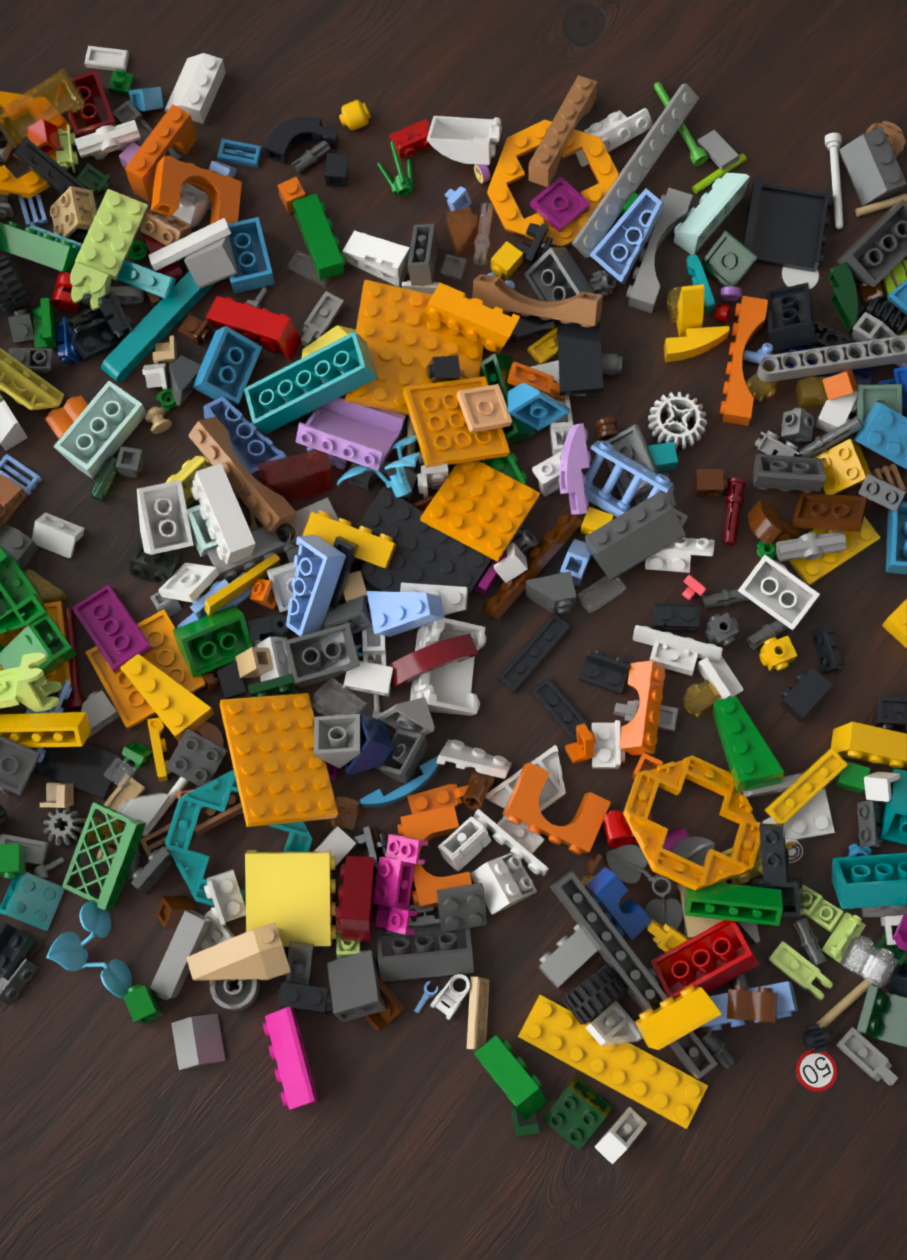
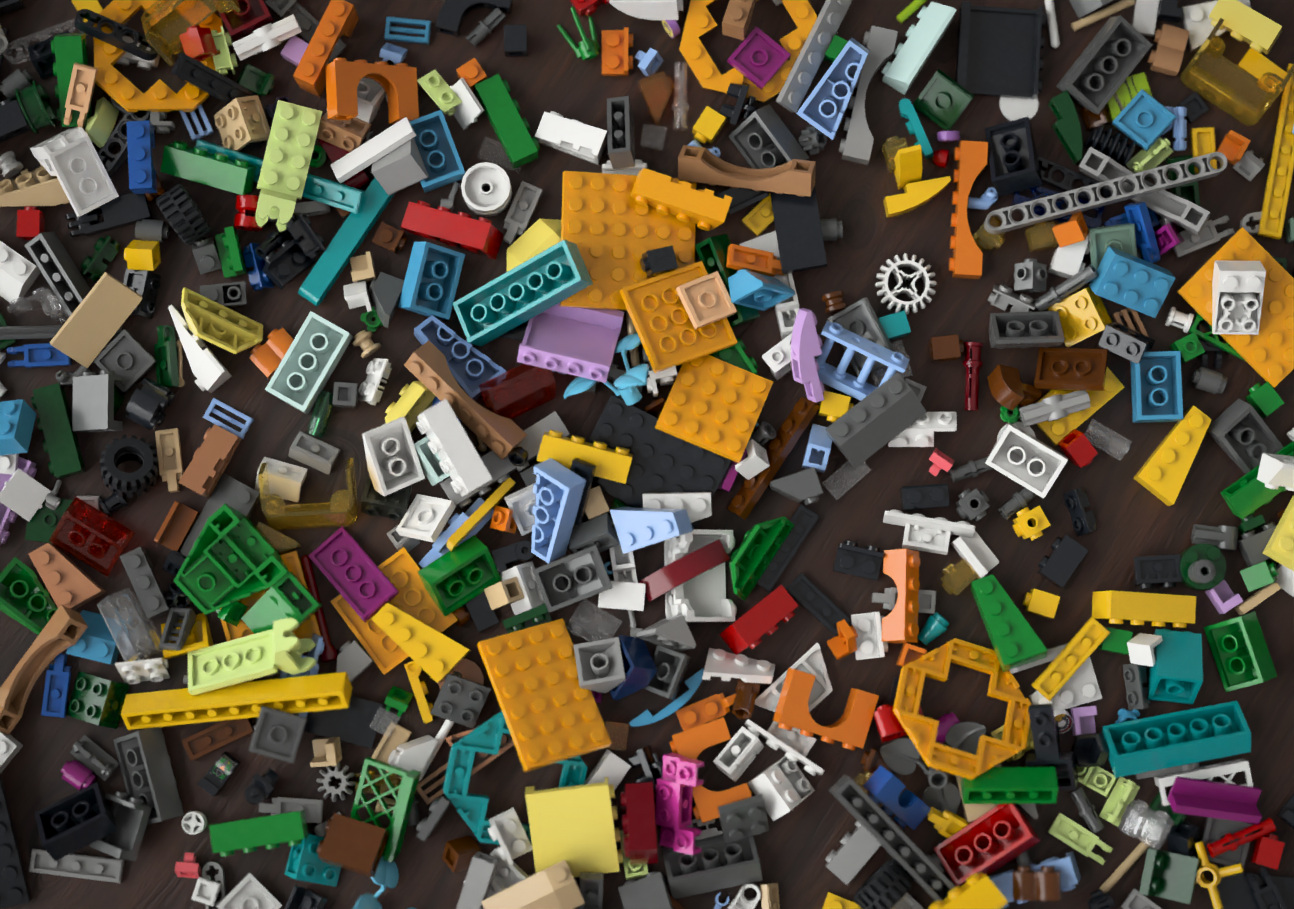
camera: 10 degrees left, 10 degrees up
none -> clear yellow windscreen [258,458,358,530]
none -> light grey slope [288,431,340,475]
none -> reddish brown brick [317,813,390,878]
none -> white hinge [359,358,392,406]
none -> yellowish green hinge [417,70,462,116]
none -> white piece [450,78,484,130]
none -> white wheel [461,162,512,217]
none -> orange bracket [602,27,633,76]
none -> red wedge [719,584,799,655]
none -> green wedge [729,517,795,601]
none -> teal cone [918,611,950,646]
none -> yellow brick [1023,589,1060,619]
none -> red brick [1057,429,1098,468]
none -> lavender panel [1070,706,1097,736]
none -> black panel [1071,733,1109,767]
none -> clear hinge [1084,419,1132,461]

